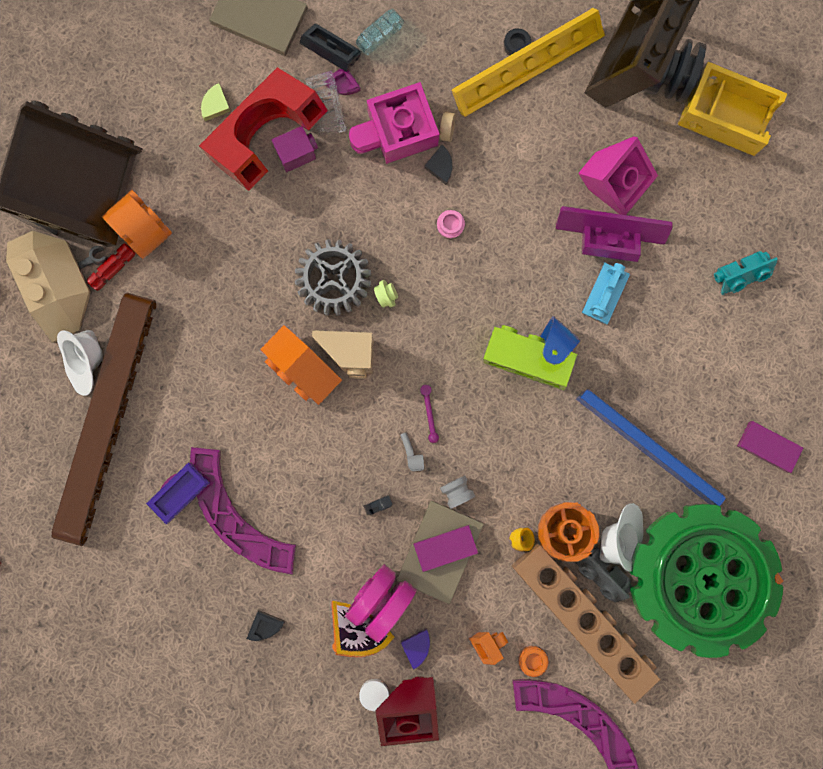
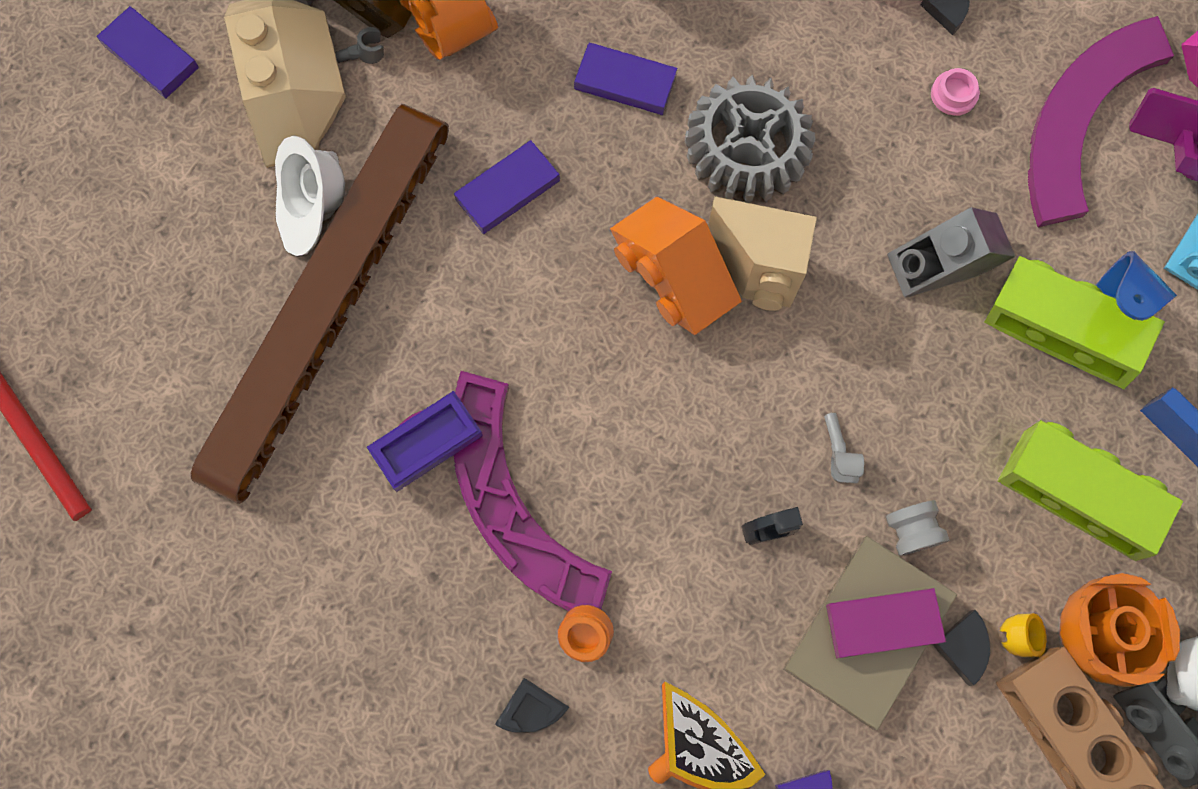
camera: 15 degrees right, 10 degrees down
red axle [87,243,136,291] -> none
dark pink wheel [344,564,417,643] -> none
yellowish green plate [374,280,398,308] -> none
magenta hinge [420,385,439,443] -> none
none -> dark purple tile [454,140,560,235]
none -> orange tile [558,605,614,662]
none -> dark purple tile [574,42,678,115]
none -> flat silver slope [887,207,1016,298]
none -> black tile [932,610,990,686]
none -> lime brick [997,420,1183,561]
none -> magenta tile [1028,16,1174,227]

